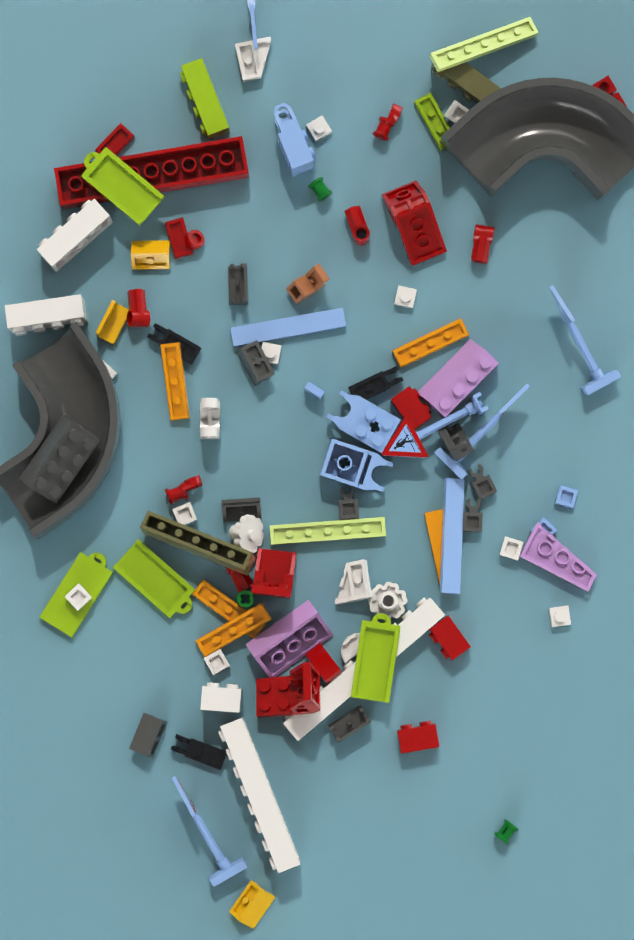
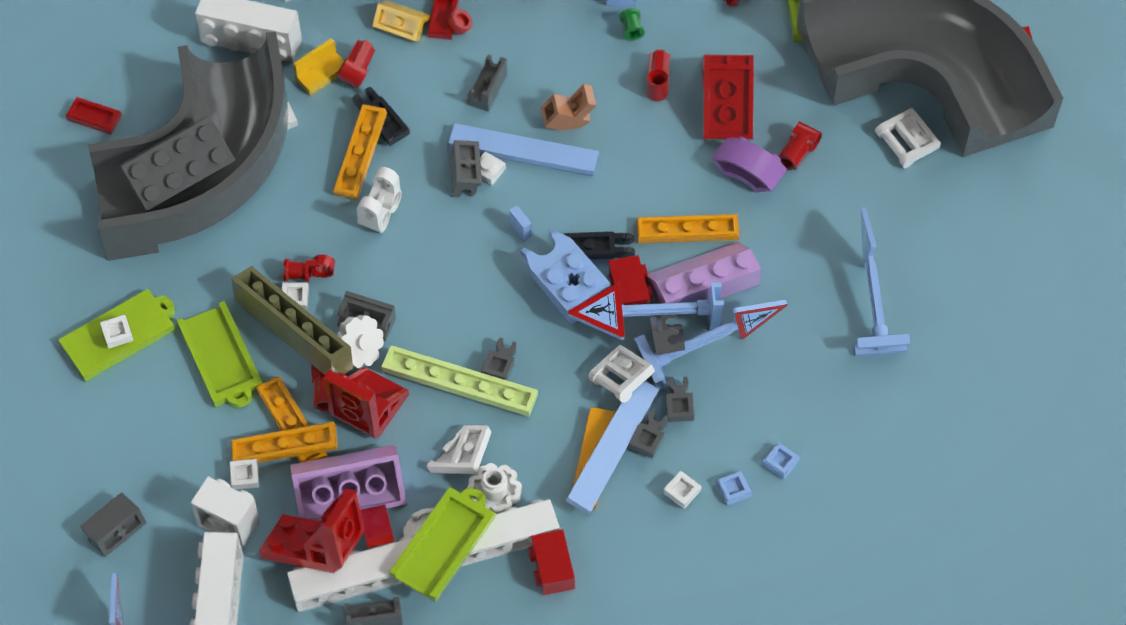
camera: 25 degrees right, 25 degrees down
black hinge [171,734,227,770] -> none
green bush [237,590,254,608] -> none
light blue brick [319,438,393,492] -> none
white plate [394,285,417,309] -> none
lavender wing [519,522,597,592] -> none
white plate [549,605,571,627] -> none
none -> white plate [588,345,655,403]
none -> medium lavender brick [711,137,787,193]
none -> white plate [875,108,941,168]

